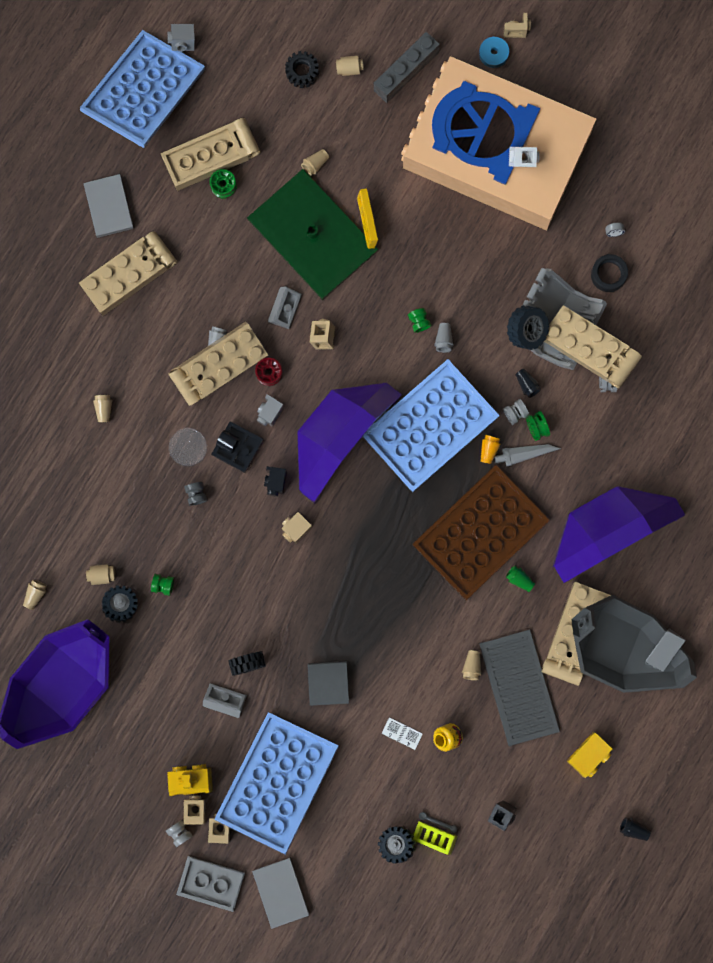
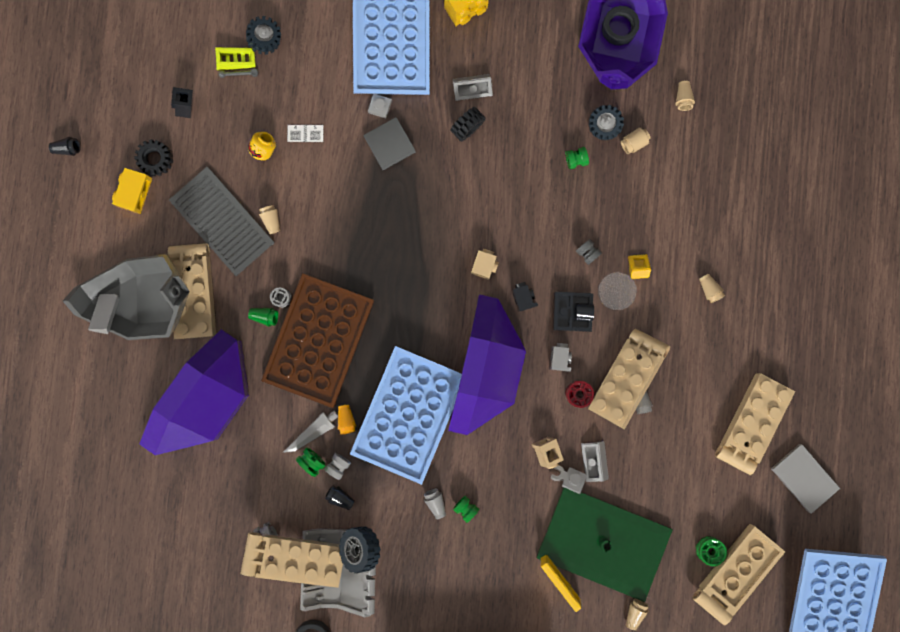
camera: 145 degrees right, 5 degrees up
none -> black tyre [134,139,173,177]
none -> light grey wheel [270,287,292,308]
none -> light grey plate [368,94,392,119]
none -> light grey plate [551,465,587,494]
none -> black tyre [601,6,640,46]
none -> yellow slope [628,254,651,279]

